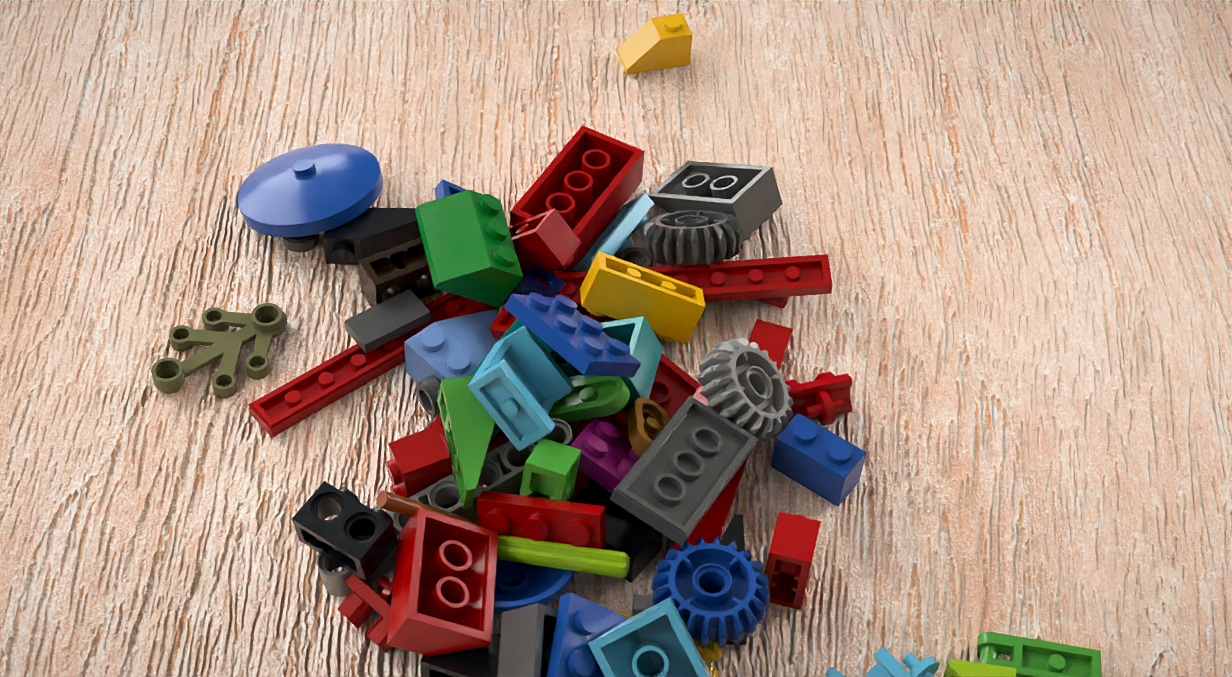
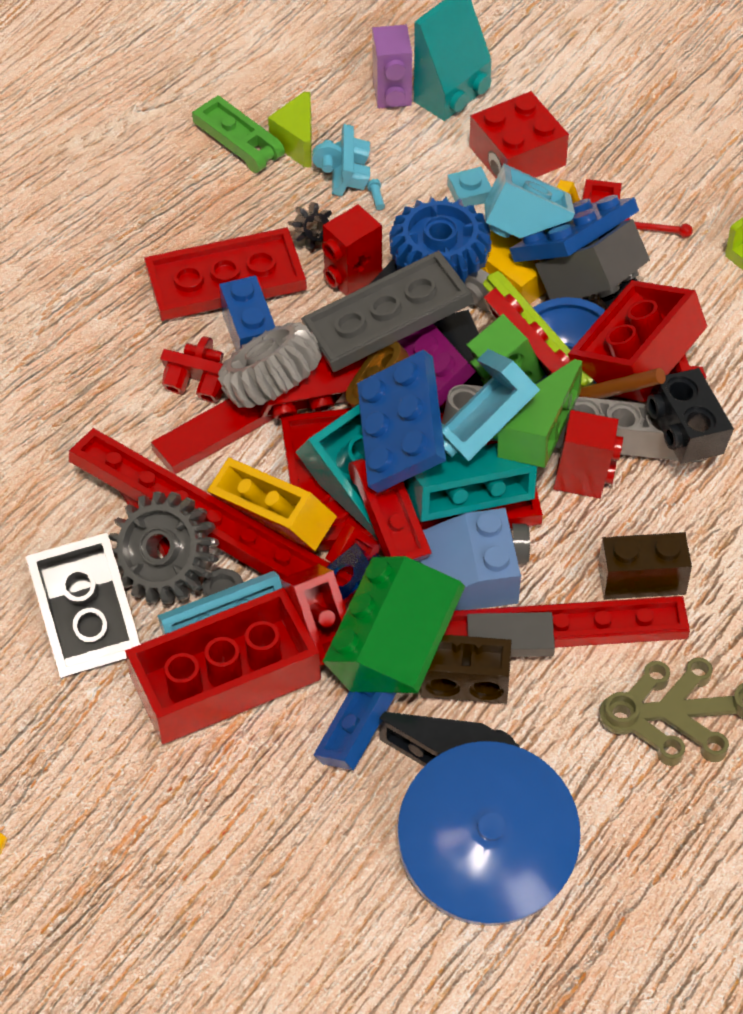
camera: 140 degrees left, 5 degrees up
none -> red plate [144,227,307,321]
none -> black gear [288,202,332,249]
none -> dark brown brick [598,532,692,600]

